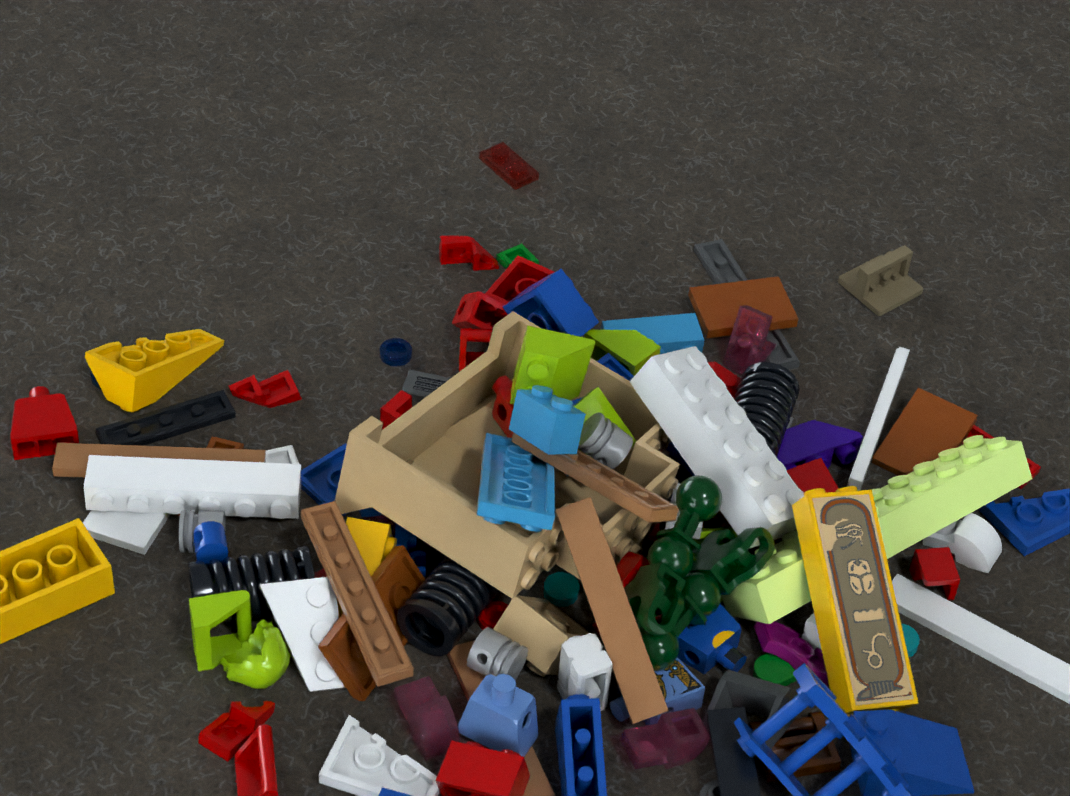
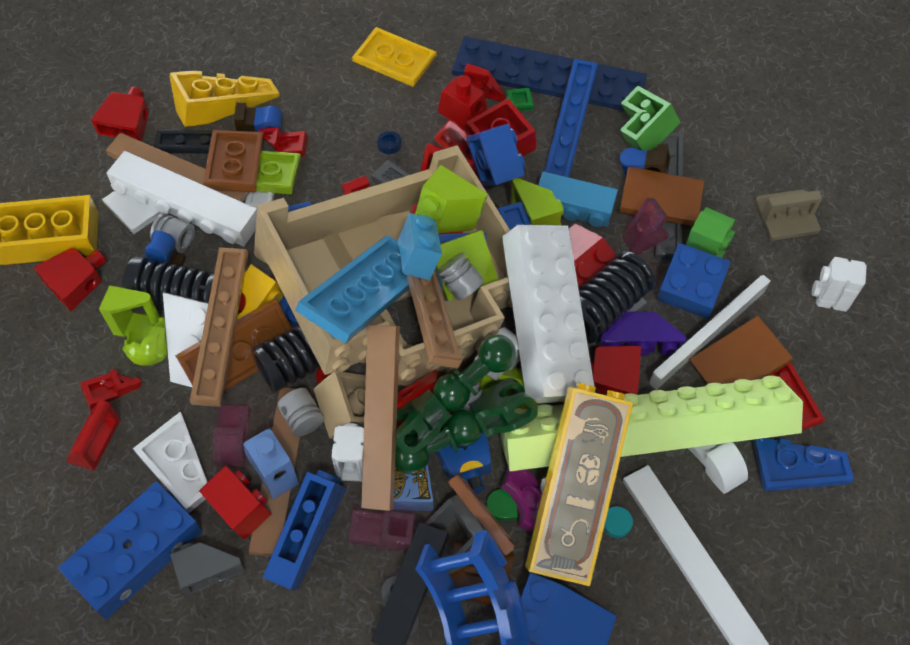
camera: 30 degrees right, 15 degrees up
clear red plate [479,142,539,190] -> none
red panel [909,547,960,600] -> none
none -> red torso [34,248,107,312]
none -> dark orange tile [203,130,264,192]
none -> leg [233,102,283,132]
none -> lime tile [256,151,301,195]
none -> yellow tile [352,27,437,87]
none -> red torso [437,75,487,134]
none -> dark orange tile [448,473,515,555]
none -> dark blue plate [452,36,647,111]
none -> blue tile [544,59,598,178]
none -> bright green brick [620,86,681,150]
none -> leg [620,144,671,175]
none -> blue brick [657,243,731,319]
none -> bright green brick [686,207,736,258]
none -> white brick [812,257,866,312]

